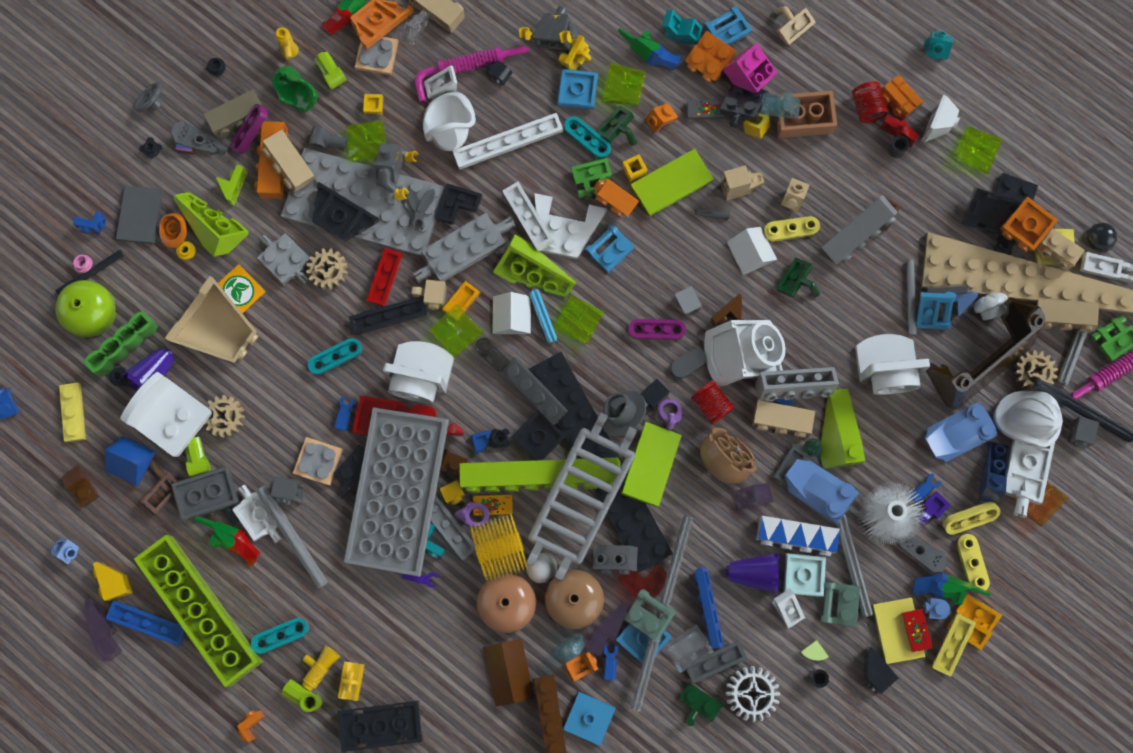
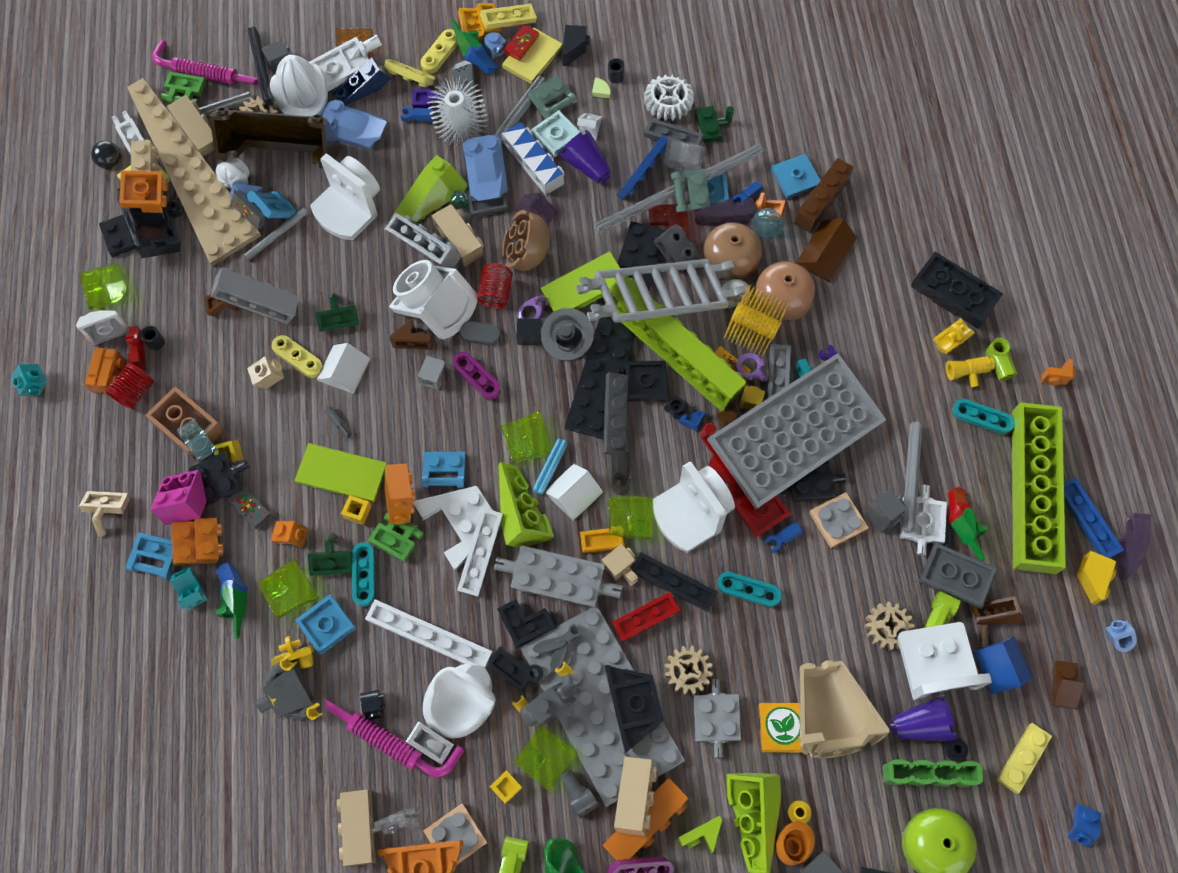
camera: 135 degrees left, 10 degrees down
tan hinge [720,165,764,201] -> none
none -> black hinge [487,646,544,692]

